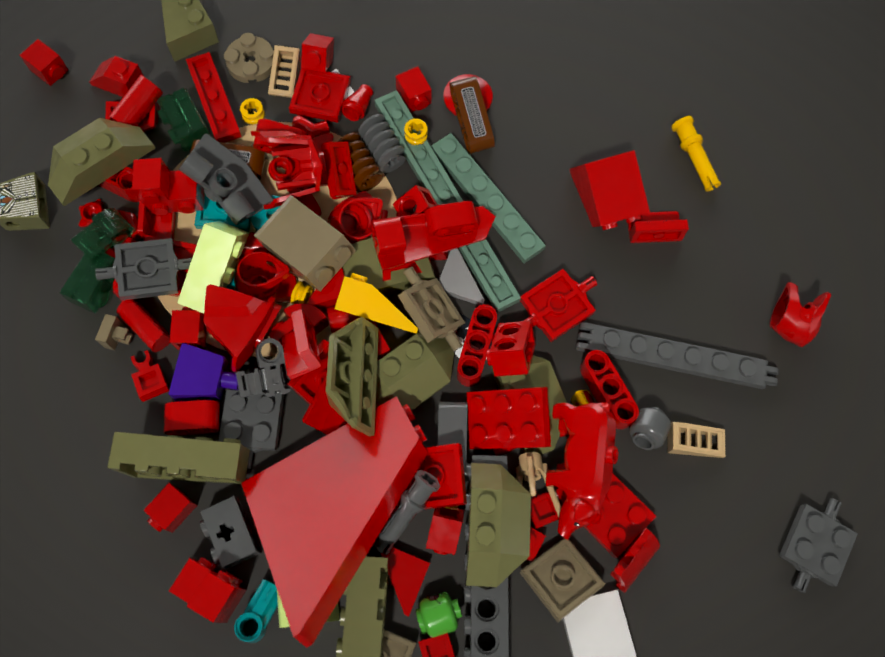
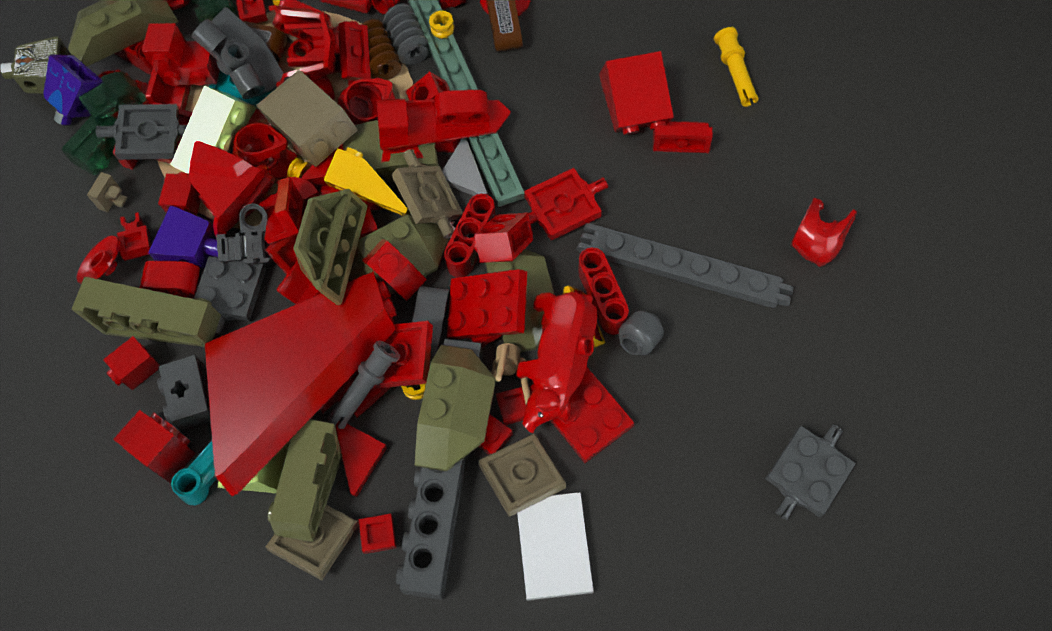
camera: 15 degrees right, 5 degrees down
red brick [116,299,170,352] -> none
red arm [292,115,330,138] -> none
bright green head [416,592,463,637] -> none
red brick [426,507,465,555] -> none
sand green plate [431,133,546,264] -> none
red slope [610,528,660,593] -> none
tan slope [667,422,725,458] -> none
none -> dark purple torso [43,55,105,125]
none -> red dish [77,235,120,284]
none -> red slope [362,239,427,301]

